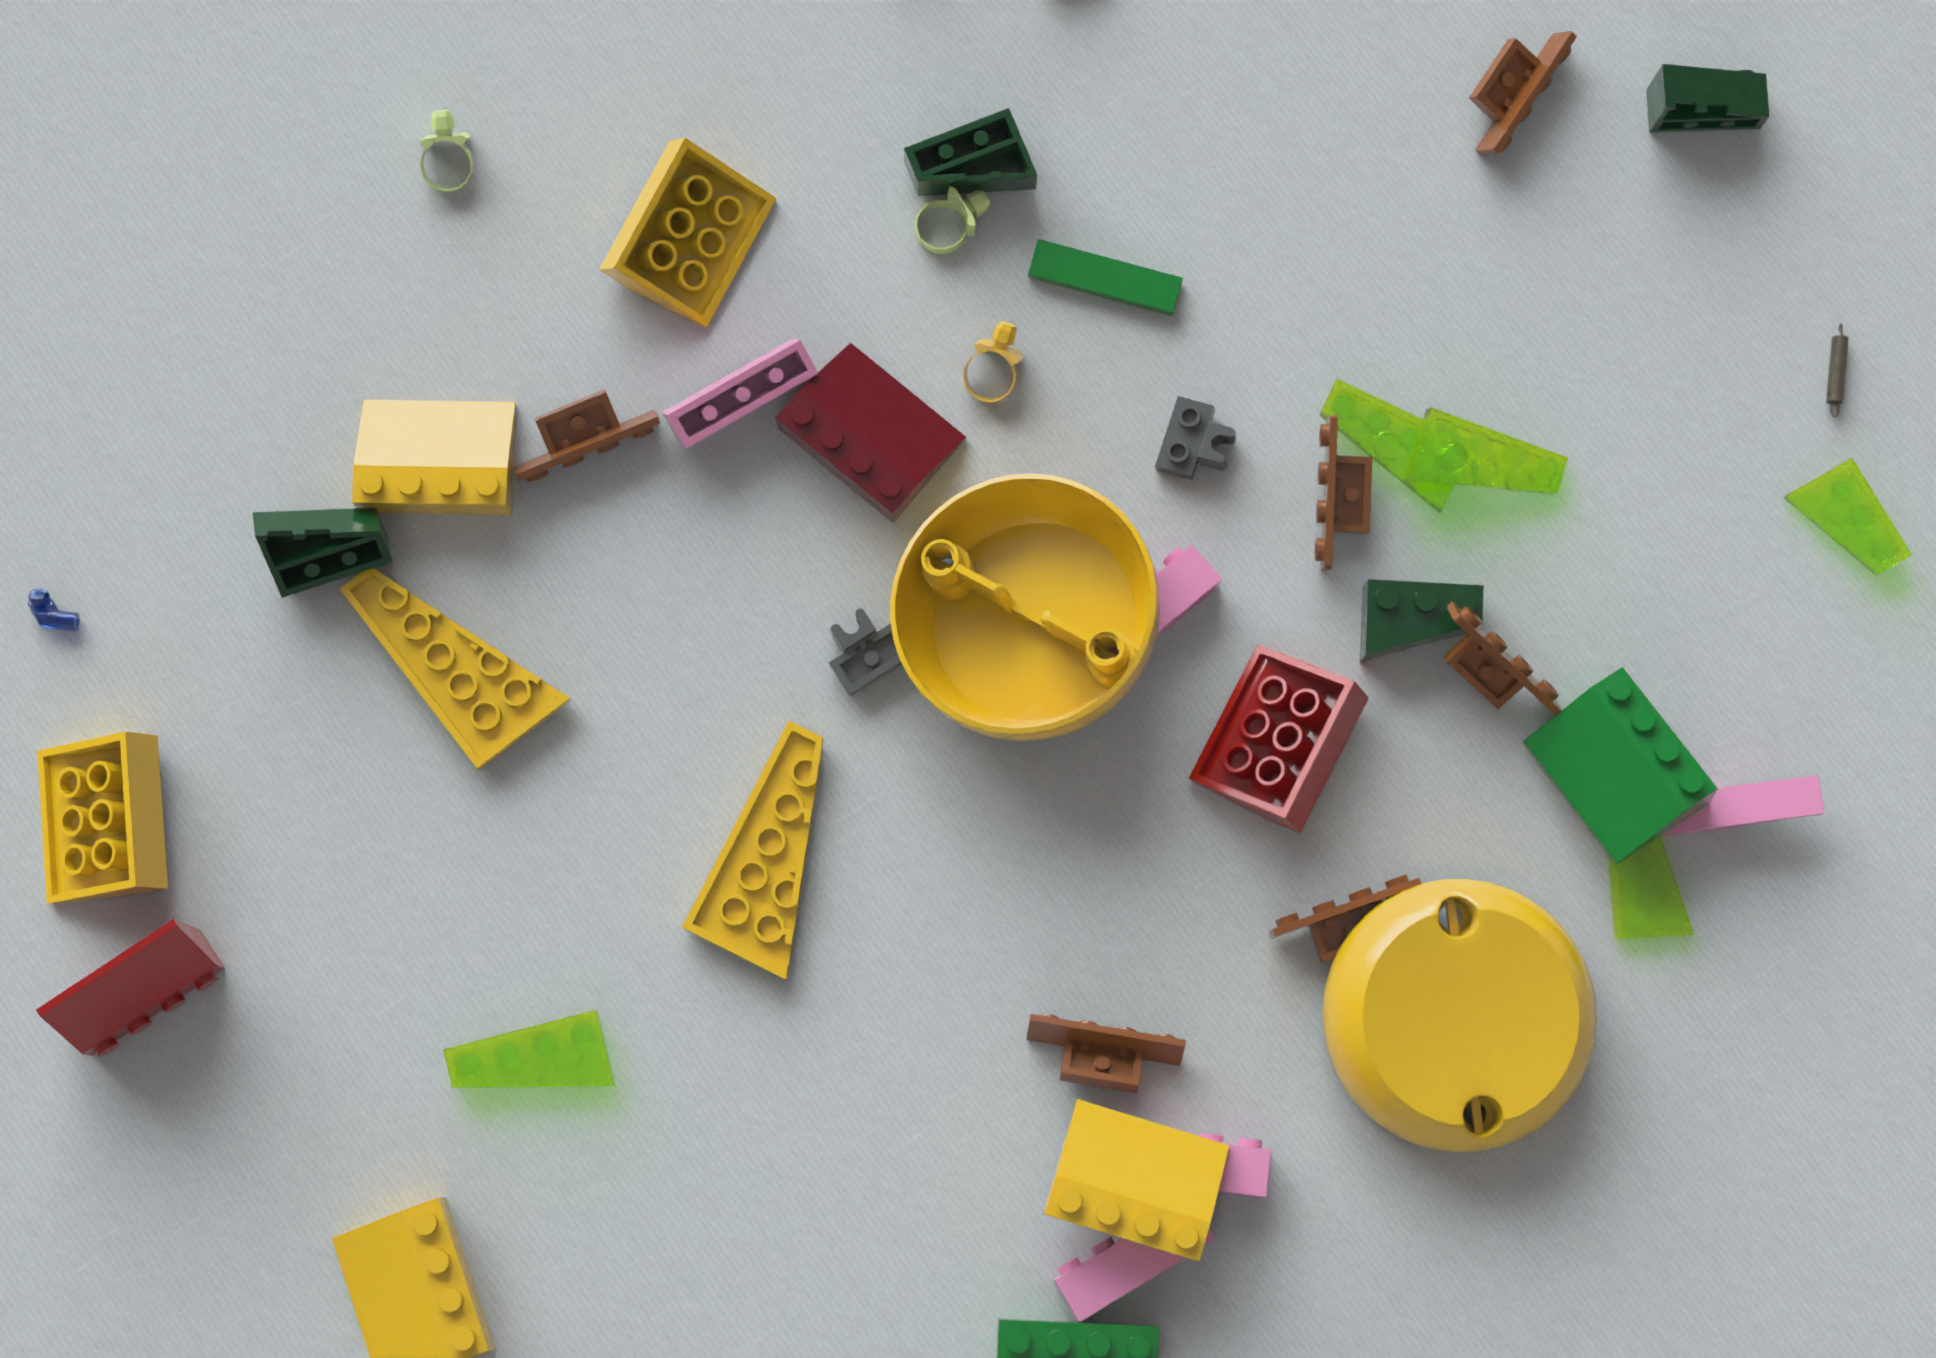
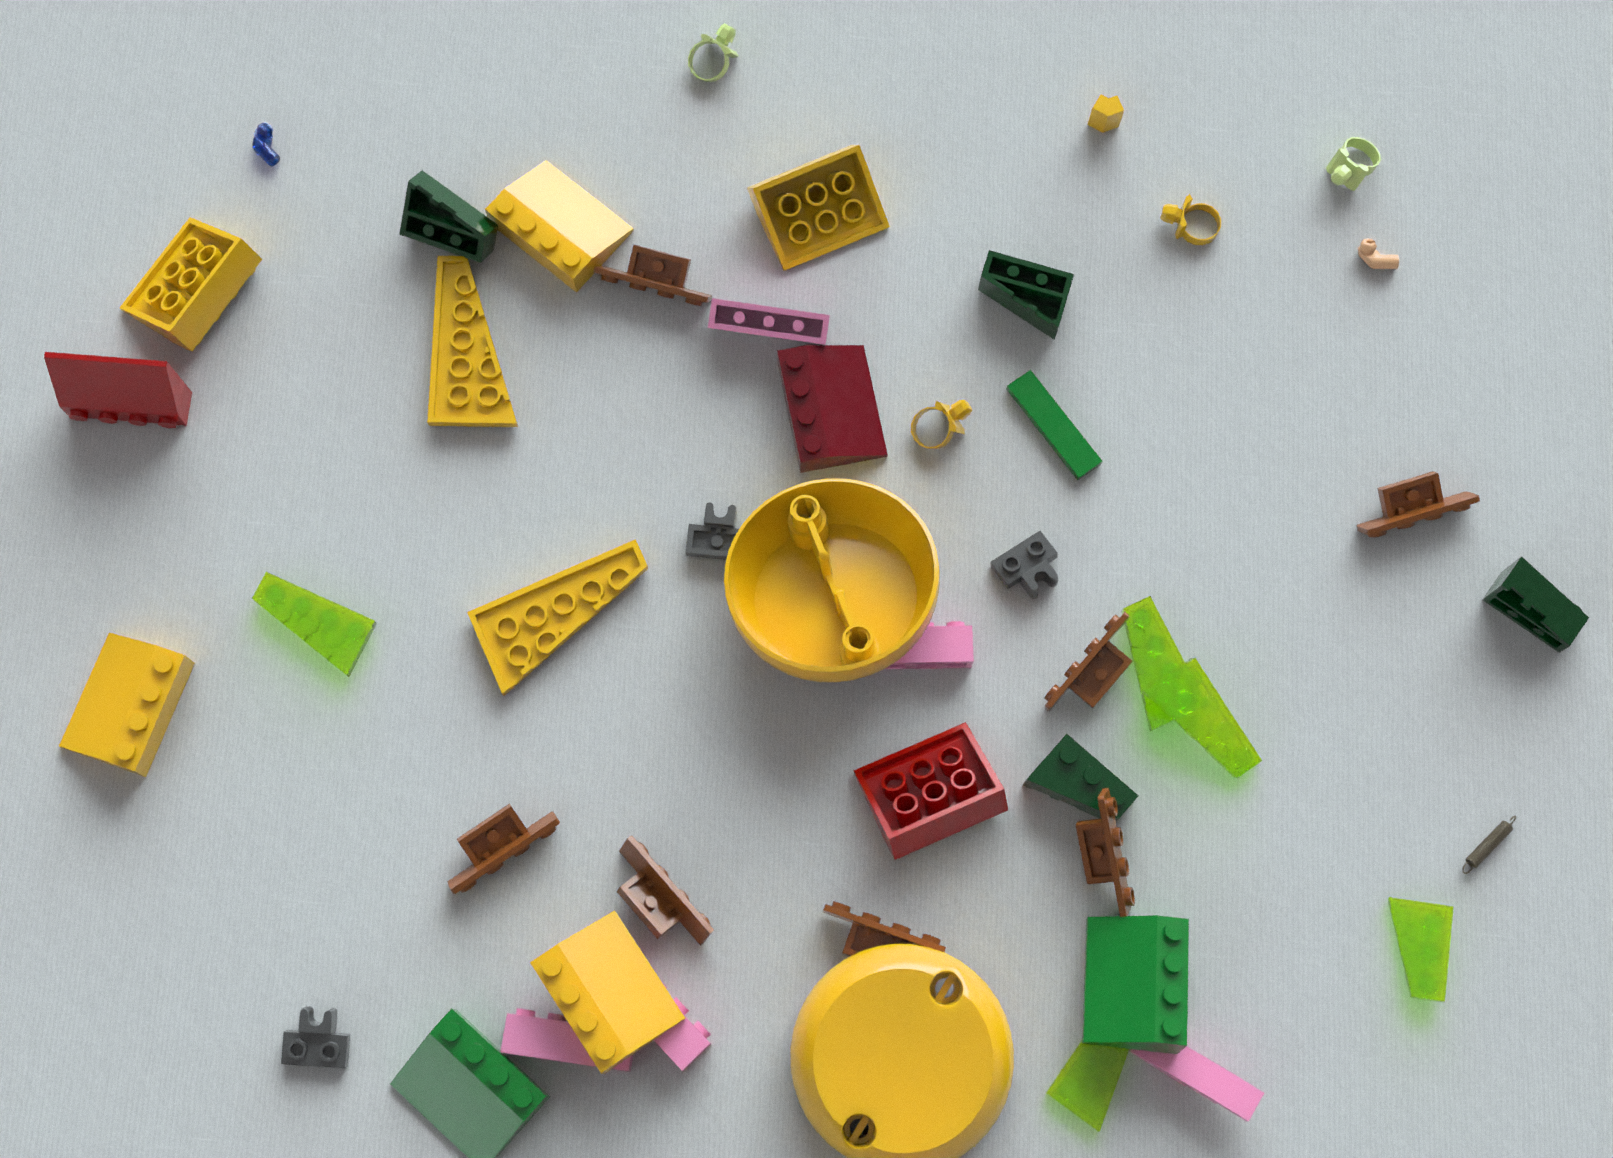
camera: 40 degrees right, 5 degrees down
yellowish green piece [915,186,990,255] -> none
none -> dark orange bracket [447,803,560,894]

